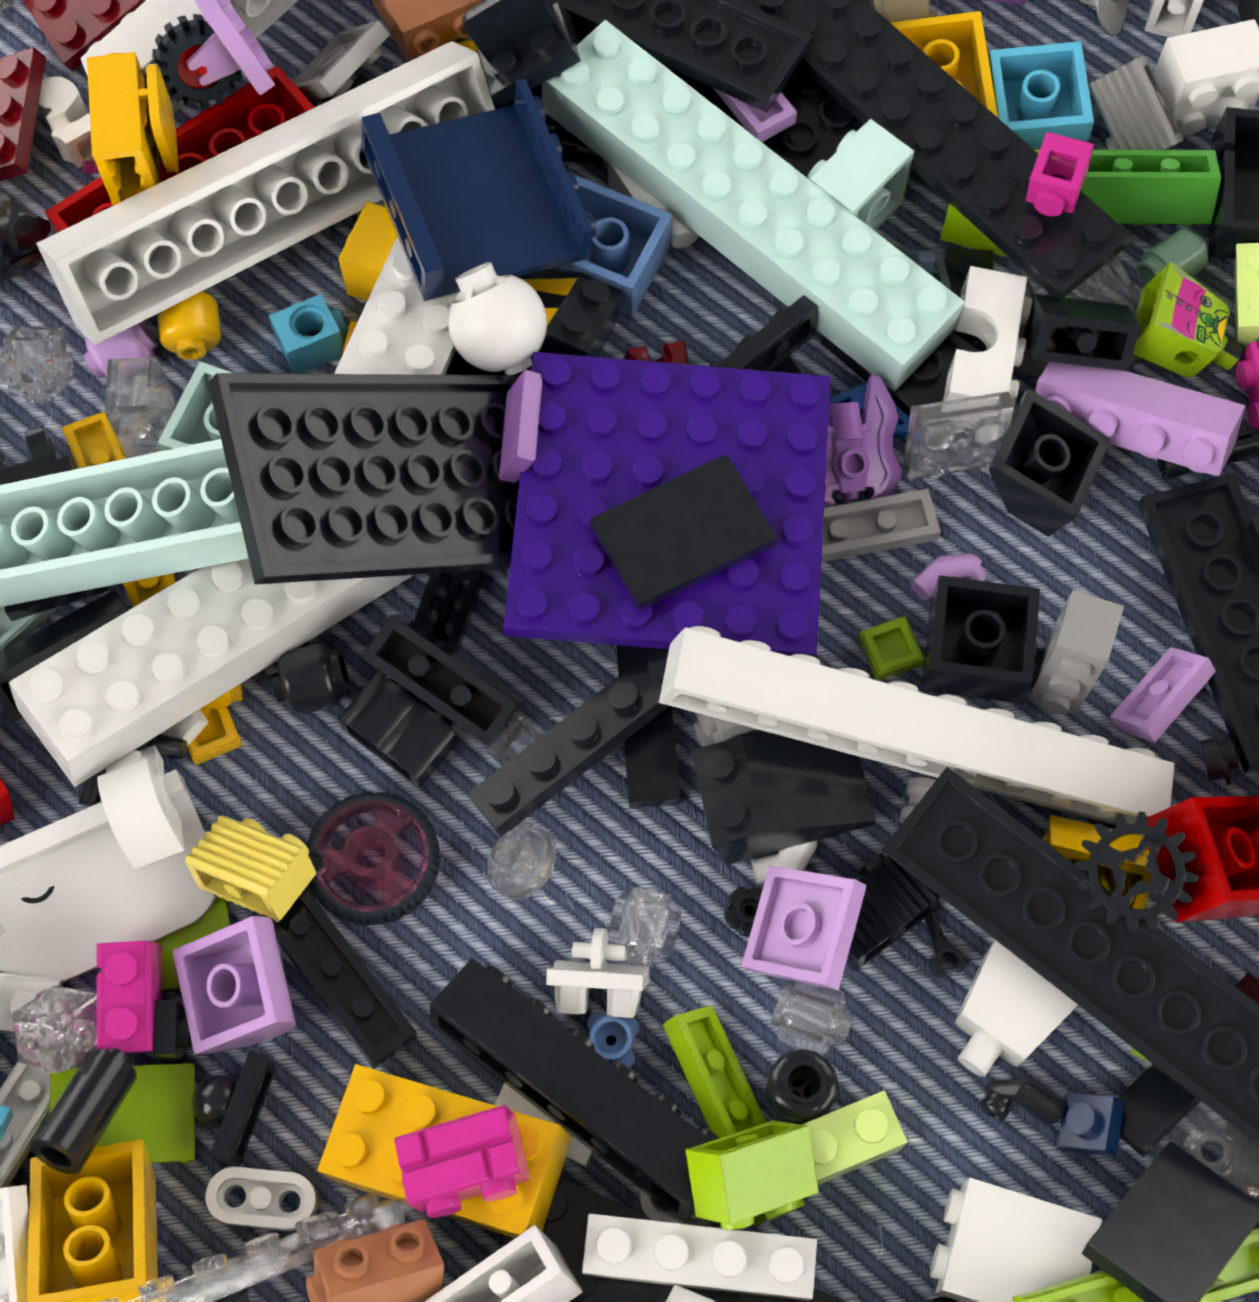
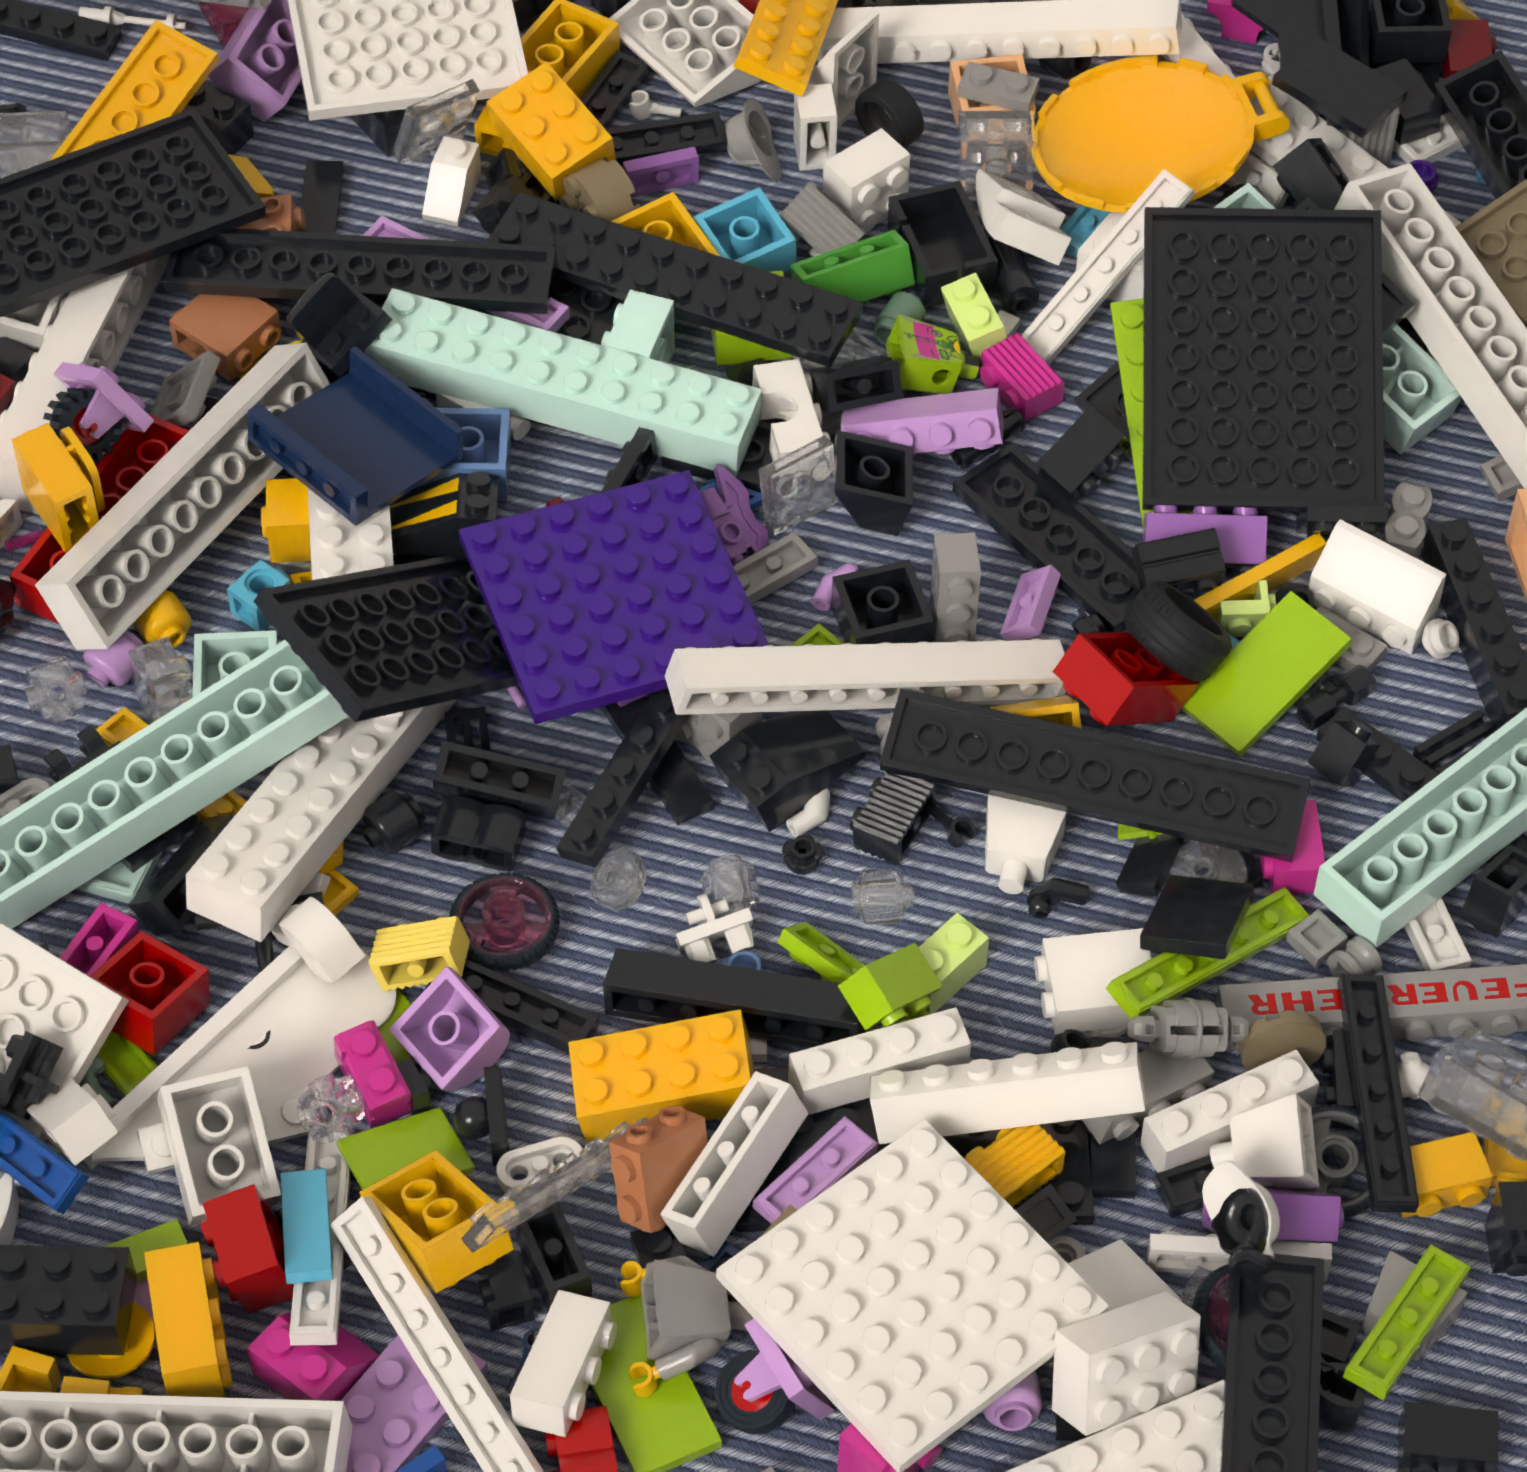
camera: 25 degrees left, 15 degrees down
black brick [30,1047,137,1174] -> none
dark pink brick [394,1105,530,1218] -> none
white brick [448,262,547,375] -> none
medium lavender tile [499,370,542,483] -> none
black tile [590,454,777,611] -> none
lavender plate [741,865,867,991] -> none
black head [765,1049,839,1125] -> none
dark pink brick [1026,132,1094,216] -> none
dark blue plate [1058,1093,1125,1157] -> none
black gear [1075,811,1199,932] -> none

